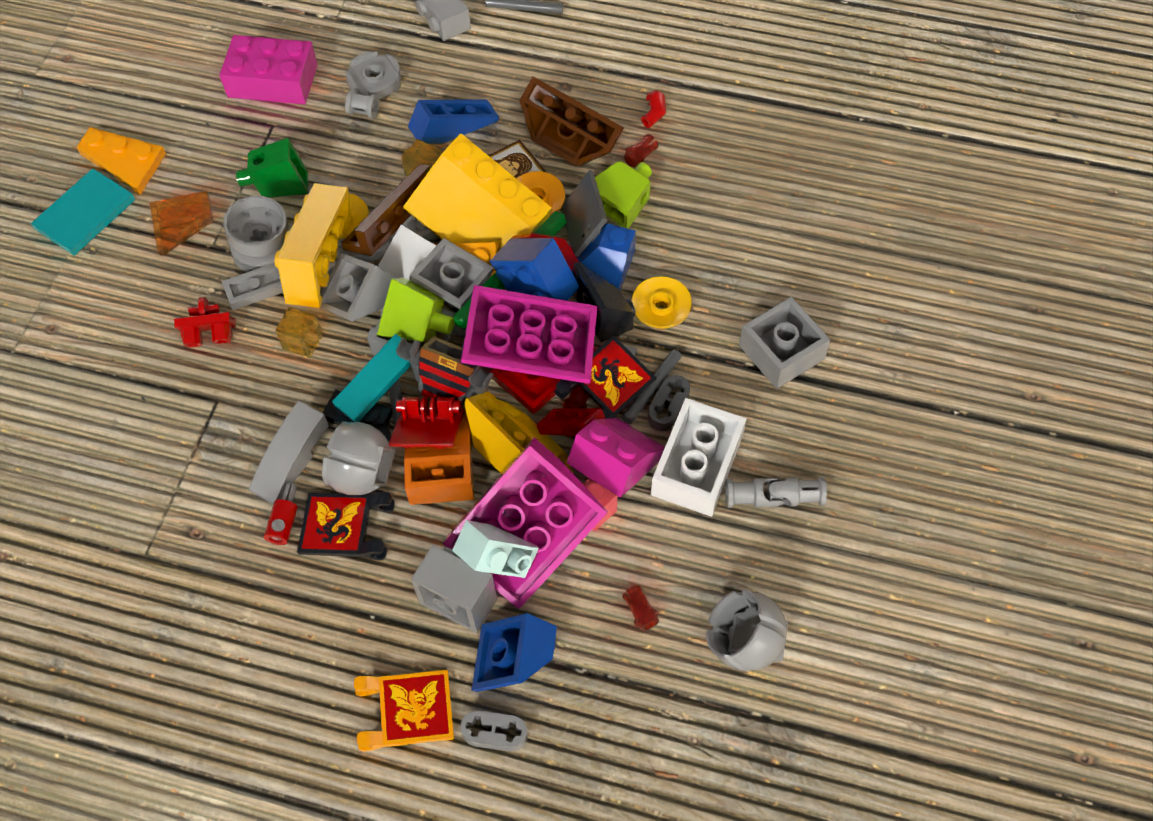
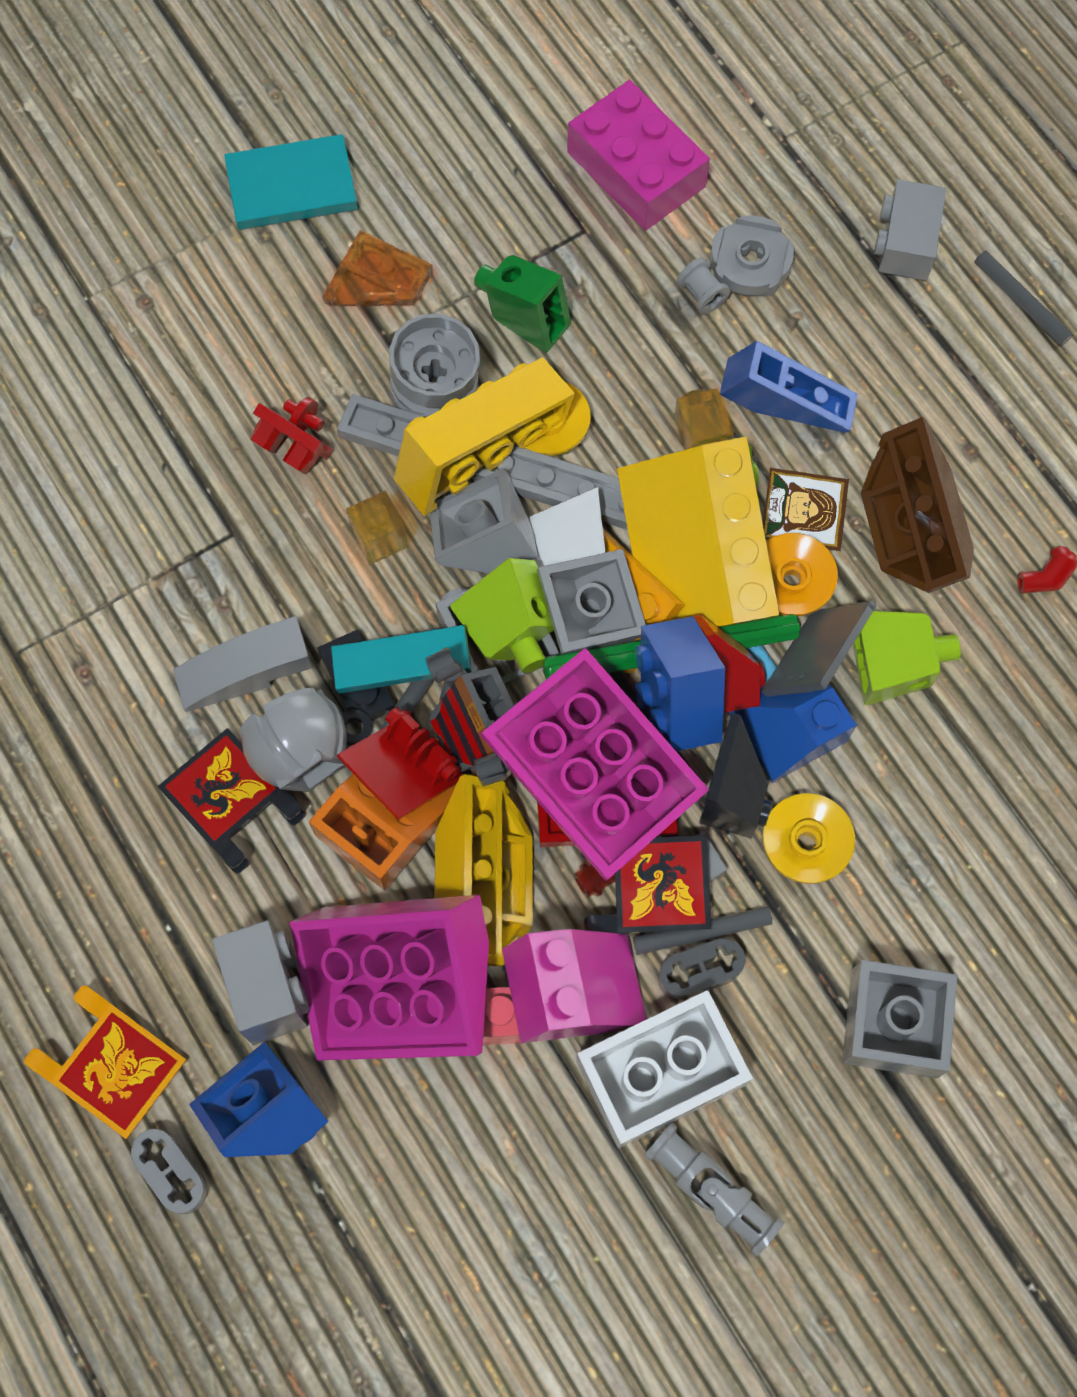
camera: 40 degrees right, 10 degrees up
light orange wing [77,127,166,195] -> none
red piece [263,483,298,545] -> none
reddish brown fence [341,164,430,256] -> none
light aqua slope [452,520,539,578] -> none
red plate [536,408,605,437] -> none
clear red pin [622,585,659,631] -> none
clear red pin [624,134,658,167] -> none
light grey piece [706,589,788,671] -> none

